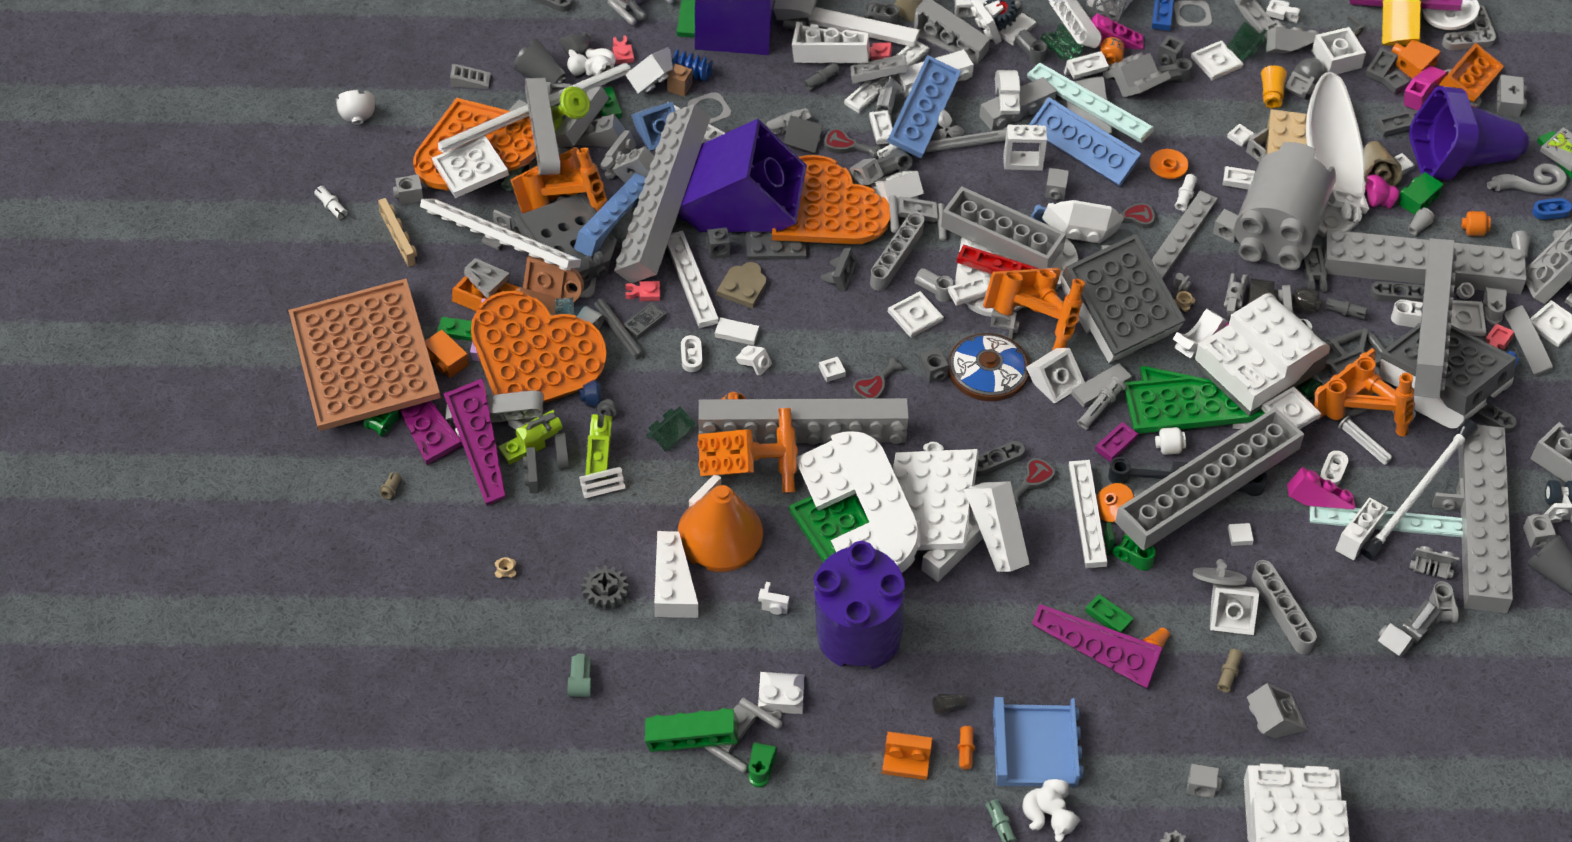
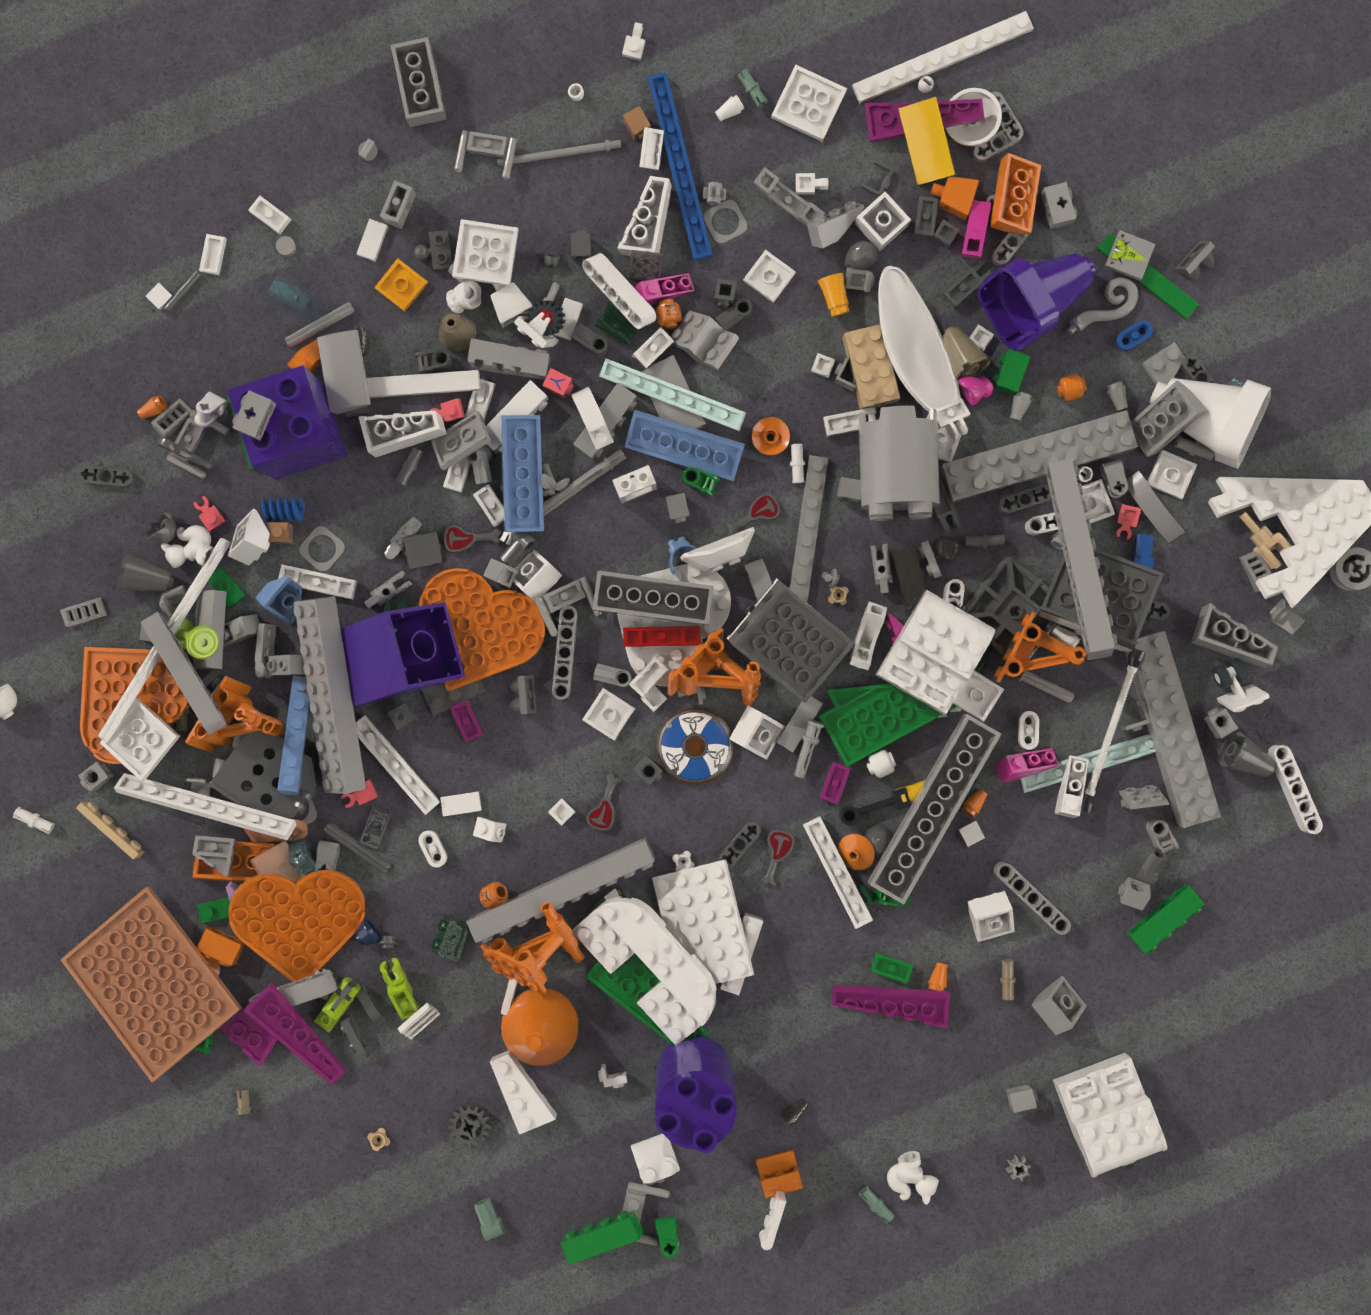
camera: 20 degrees left, 35 degrees up
dark tan plate [716,262,766,308] -> none
orange axle [957,726,975,770] -> none
white wedge [964,481,1029,572] -> none
medium blue panel [993,697,1083,787] -> none
light grey shield [1193,559,1247,586] -> none
clear green bracket [1226,21,1267,61] -> none
none -> magenta plate [450,700,484,743]
none -> coral brick [542,369,574,399]
none -> white tile [640,686,667,712]
none -> green piece [682,467,720,497]
none -> white plate [759,1191,786,1250]
none -> orange cone [961,788,988,818]
none -> green brick [1126,884,1204,954]

